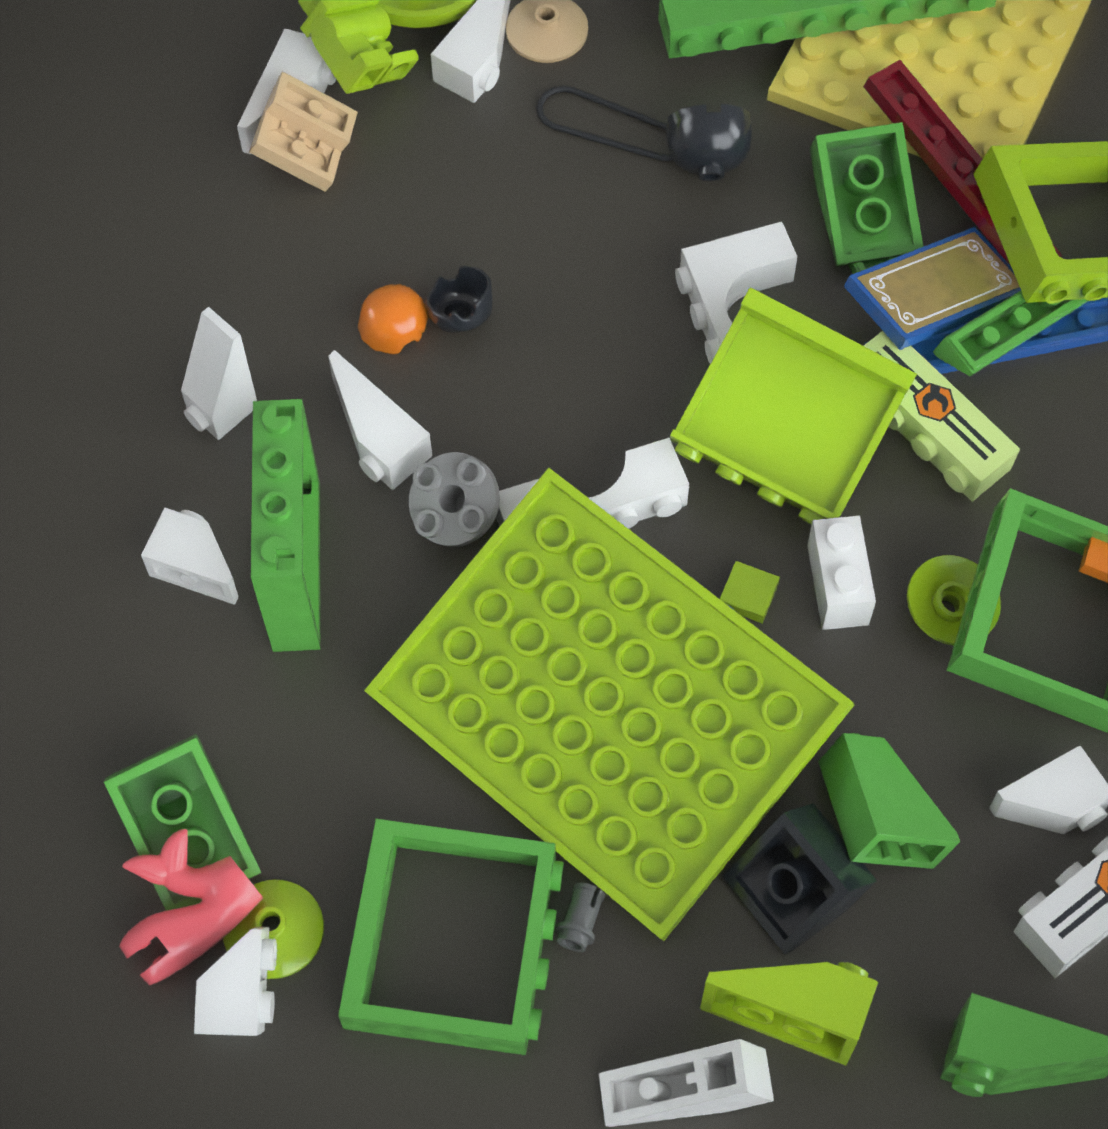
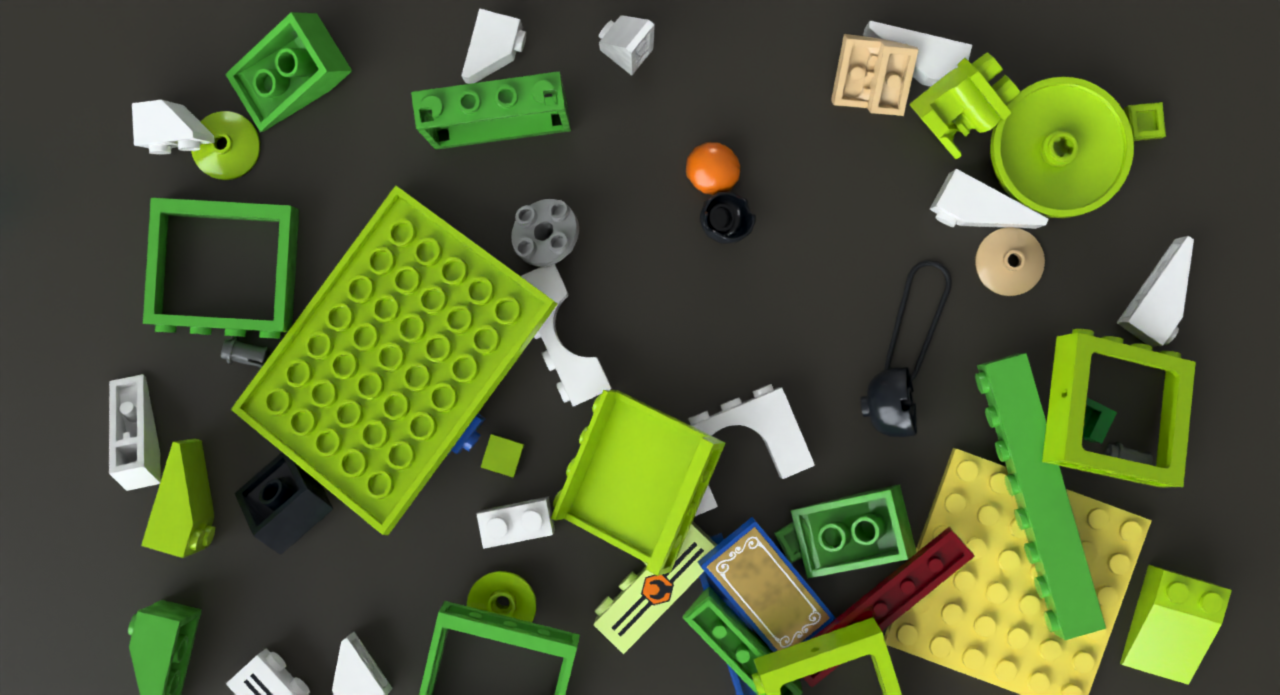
camera: 80 degrees right, 25 degrees up
coral piece [119,829,263,986] -> none
white slope [328,350,432,490] -> none
bright green slope [818,733,960,869] -> none

